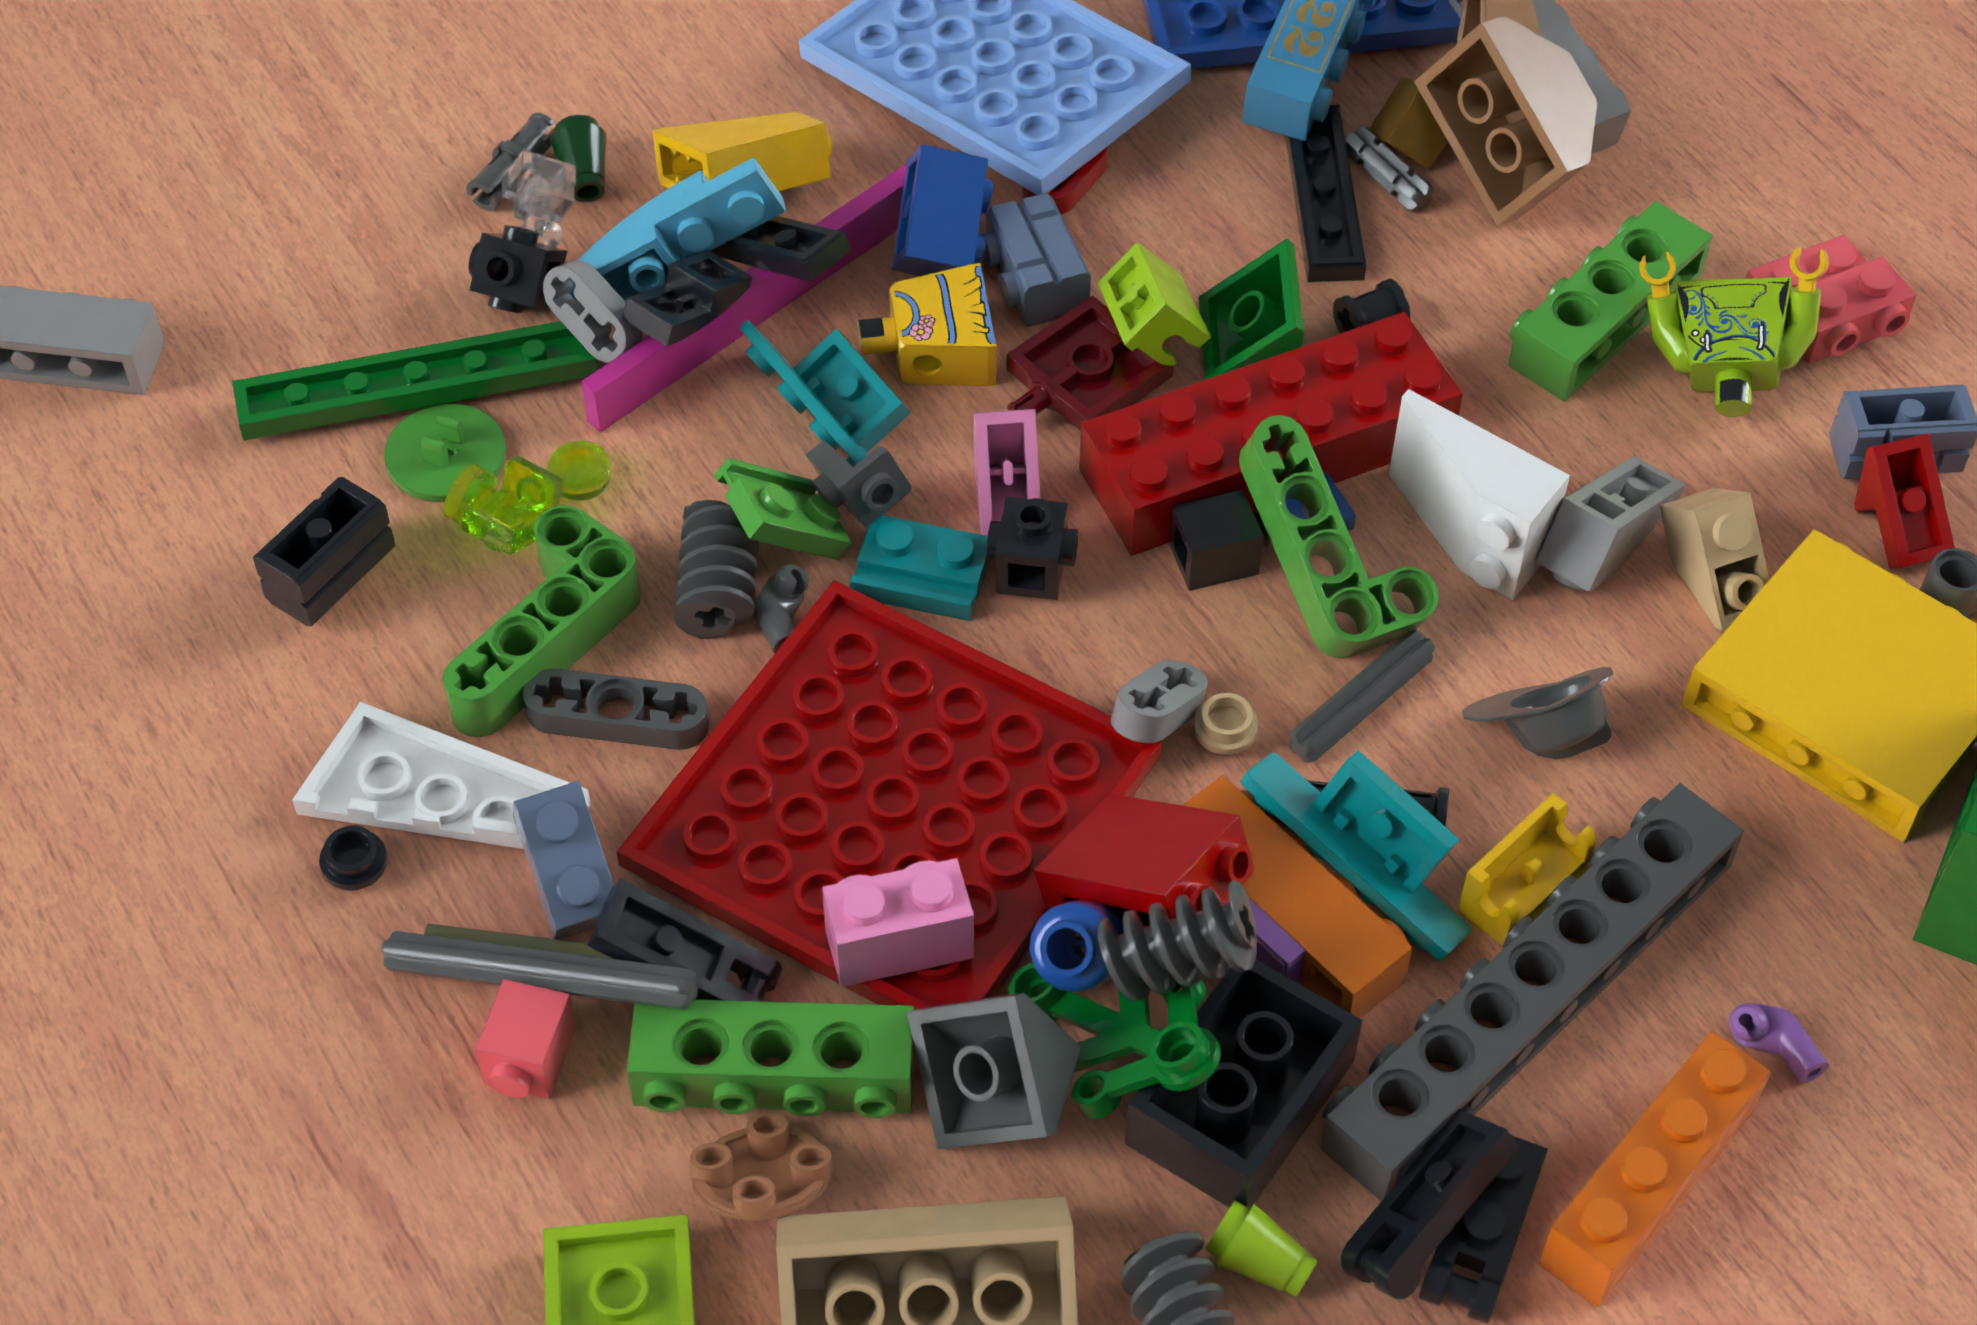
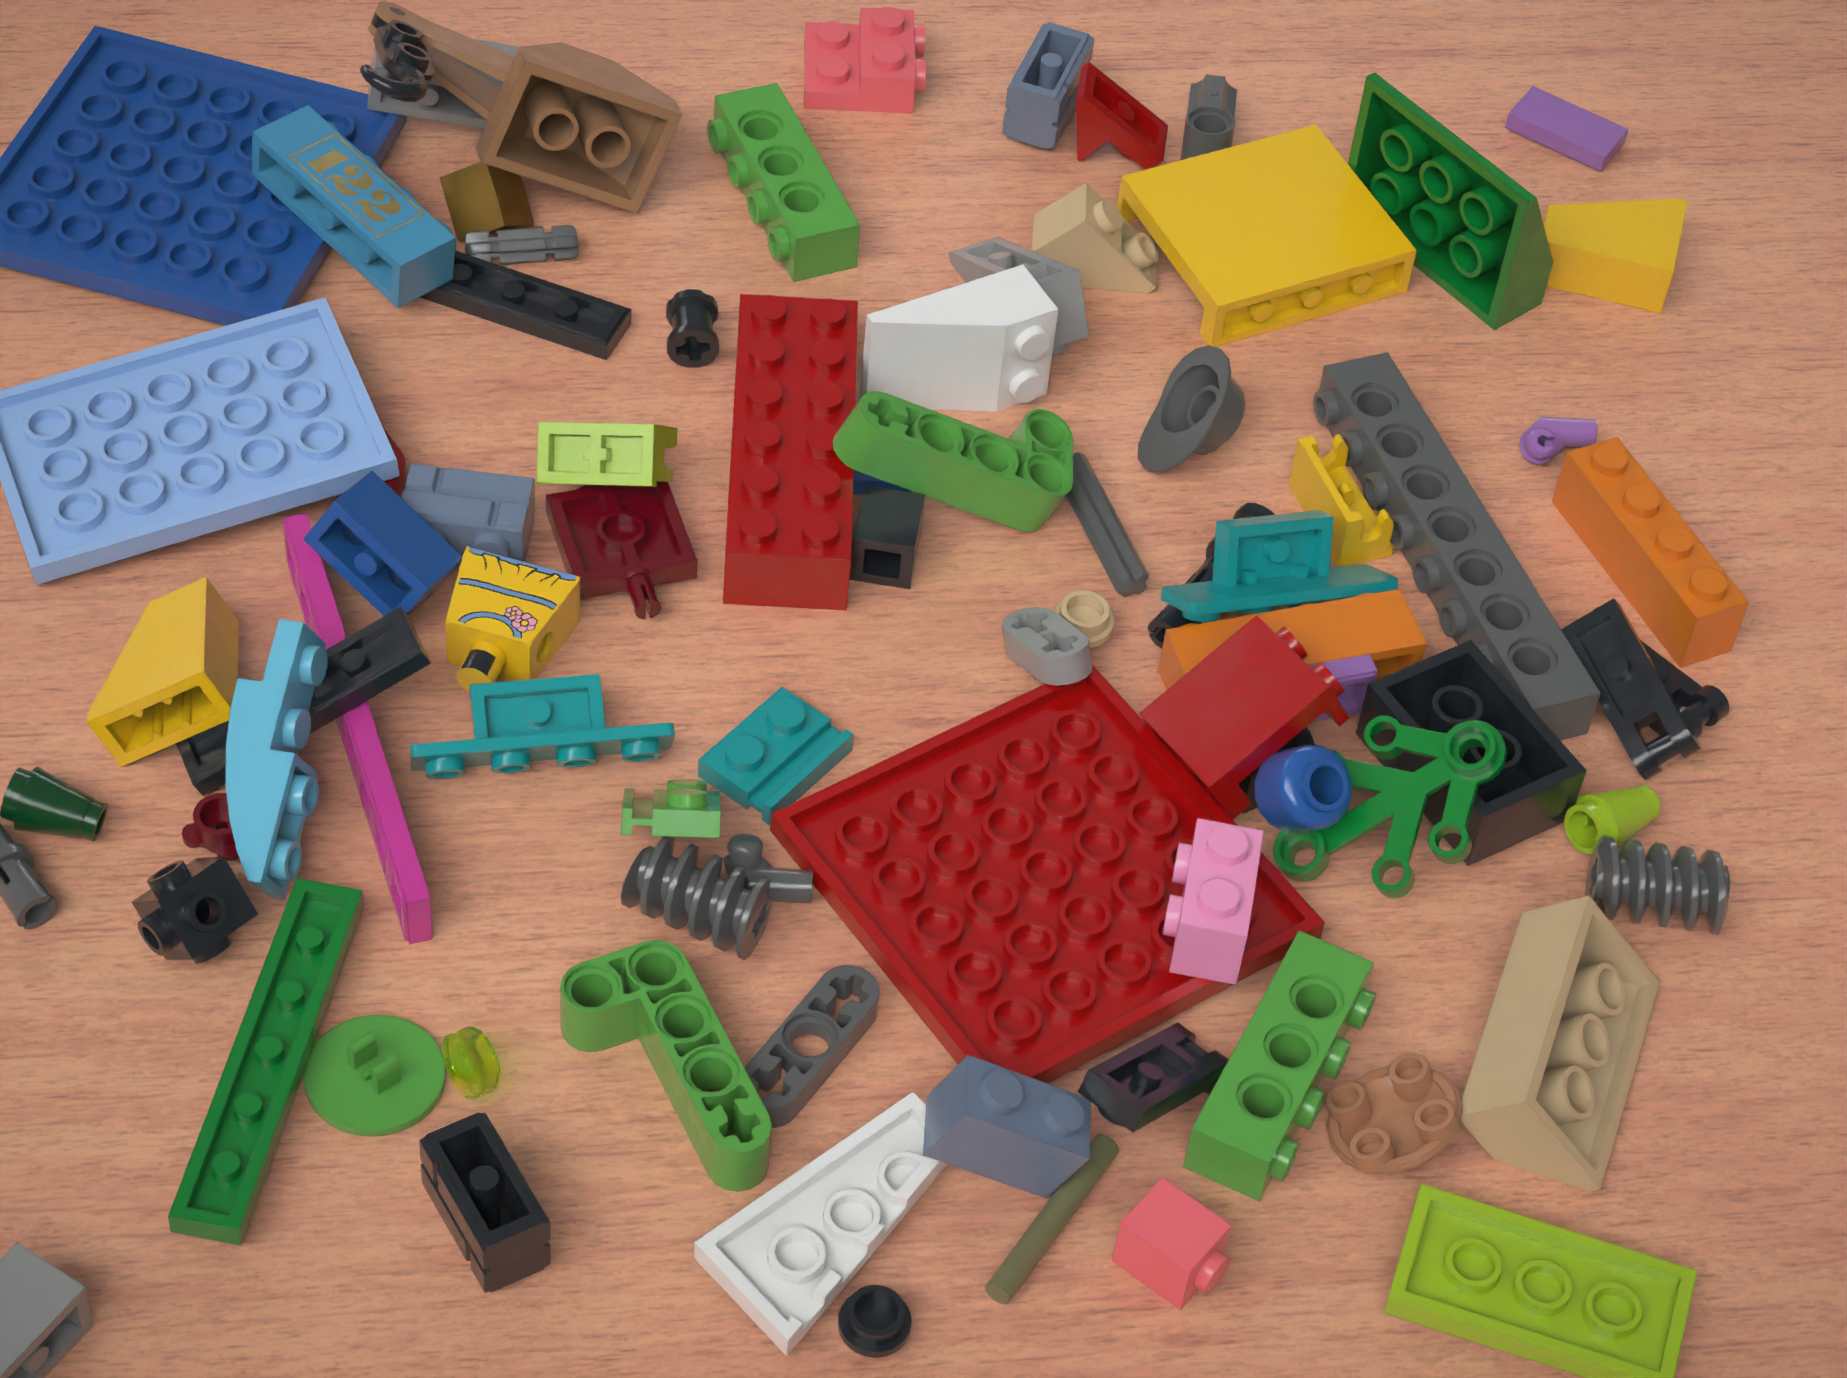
camera: 70 degrees left, 5 degrees down
dark grey axle [381,931,698,1010] -> none
clear neon green bracket [460,456,563,555] -> none
clear piece [502,150,576,247] -> none
light grey beam [543,260,643,362] -> none
clear neon green tile [548,441,611,501] -> none
black slope [622,250,752,347] -> none
dark grey bracket [805,440,912,528] -> none
dark grey slope [907,993,1081,1149] -> none
bright pink slope [973,409,1040,536] -> none
black brick [987,497,1078,600] -> none
dark grey piece [1098,881,1257,1002] -> none
green slope [1199,239,1304,380] -> none
lime torso [1639,246,1829,417] -> none

